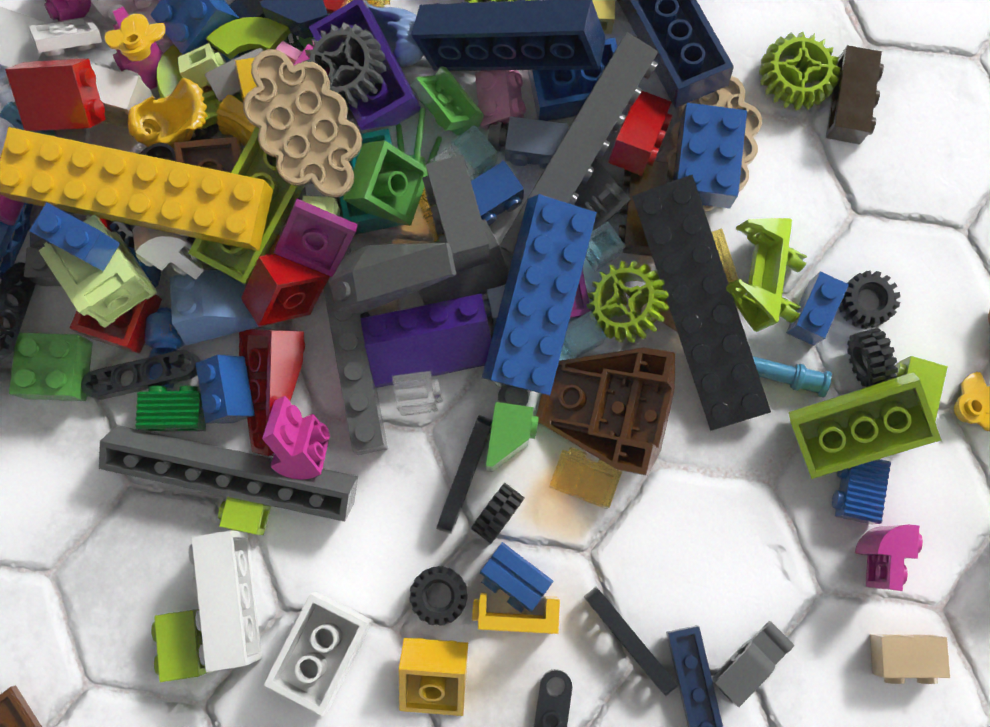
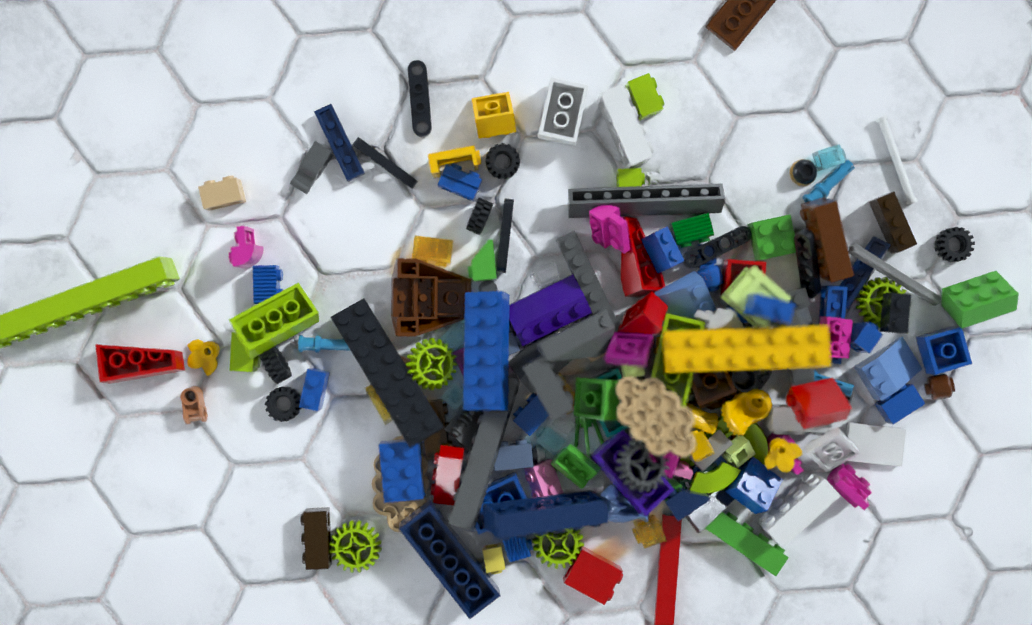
camera: 165 degrees right, 10 degrees up
lime hose [726,218,807,332] -> none

